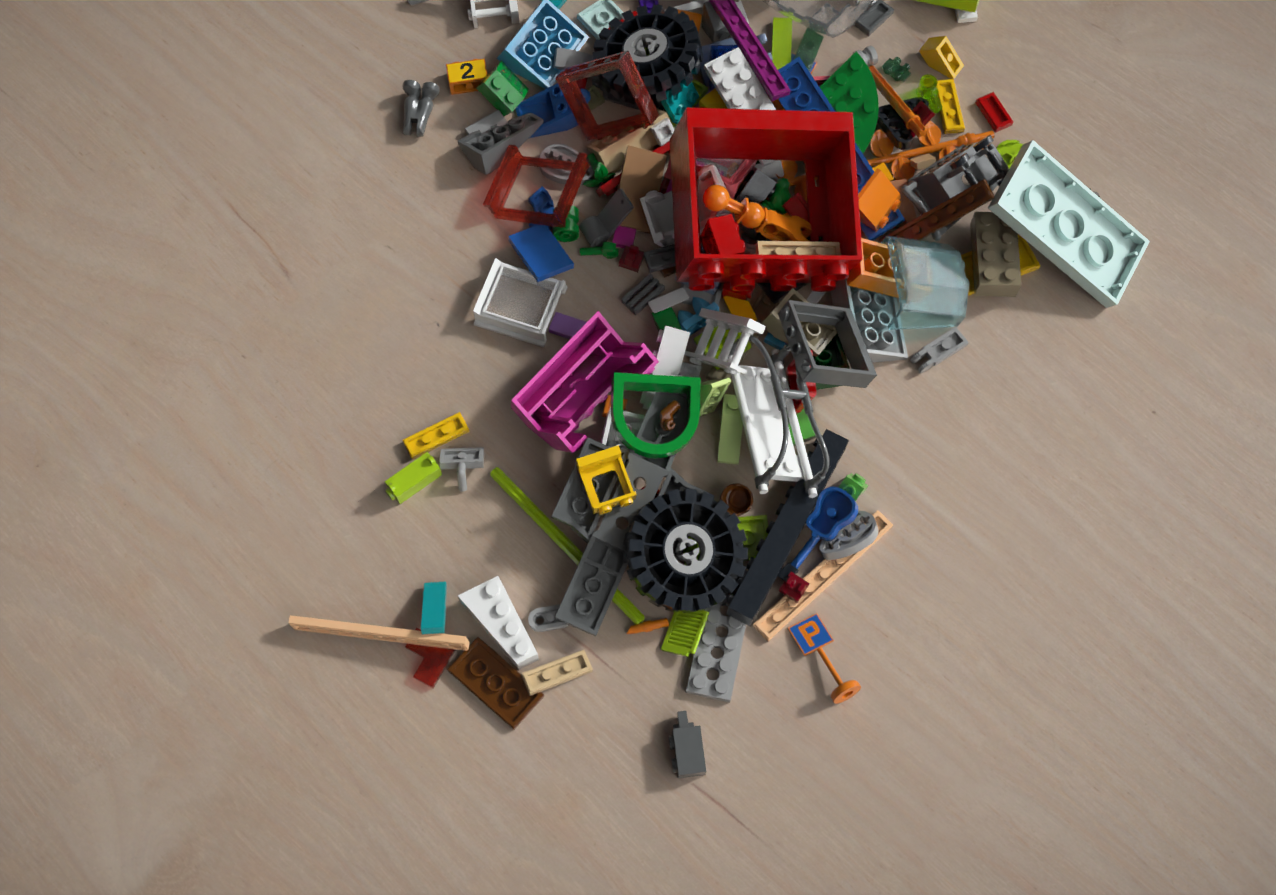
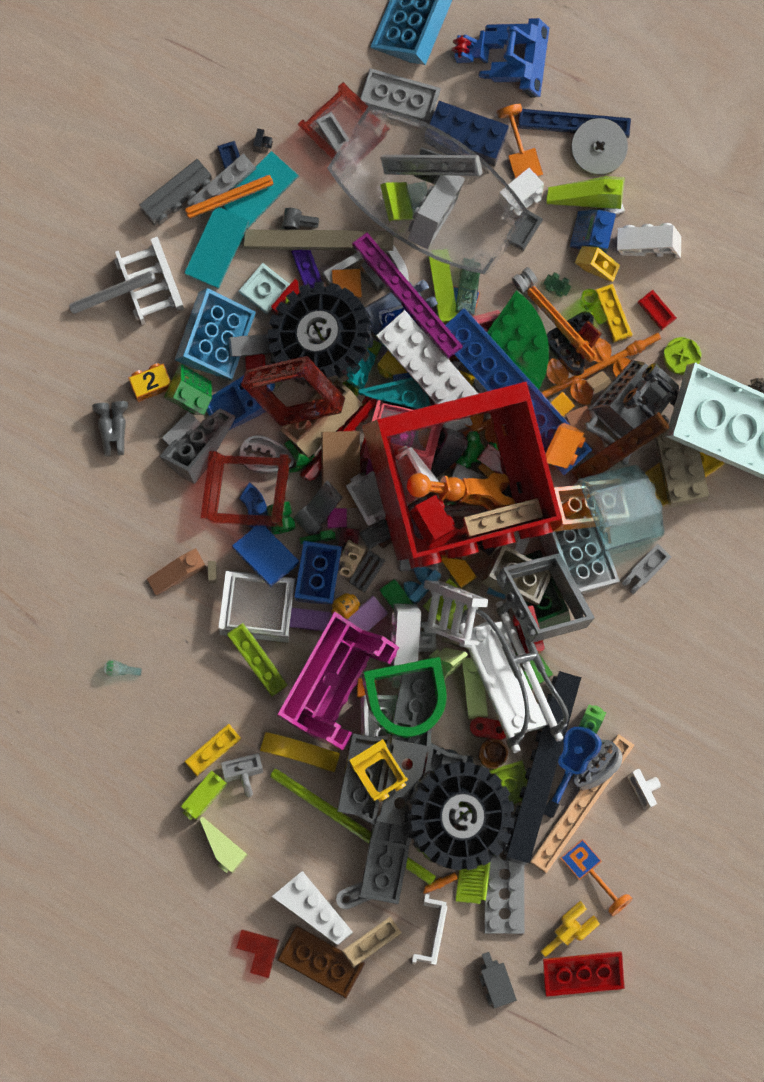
camera: 10 degrees left, 10 degrees up
light nougat tile [288,615,470,651] -> none
teal tile [421,581,447,634] -> none
white sticker [648,288,689,313] -> none
white tile [650,117,674,146] -> none
reddish brown arm [659,400,681,431] -> none
dark red tile [779,572,810,603] -> none
none -> clear light blue piece [104,660,142,677]
none -> nougat slope [147,548,207,595]
none -> yellowish green slope [200,816,248,873]
none -> dark tan tile [208,561,217,583]
none -> lime tile [227,623,288,697]
none -> yellow slope [260,732,340,772]
none -> blue slope [294,541,342,604]
none -> light orange head [331,593,360,619]
none -> tan hips [338,540,366,578]
none -> lavender slope [347,596,388,631]
none -> white piece [412,894,448,965]
none -> red plate [470,717,506,740]
none -> yellow plant [541,900,600,957]
none -> red slope [543,951,625,997]
none -> blue slope [570,209,616,254]
none -> white wedge [617,223,681,258]
none -> white tile [627,769,661,811]

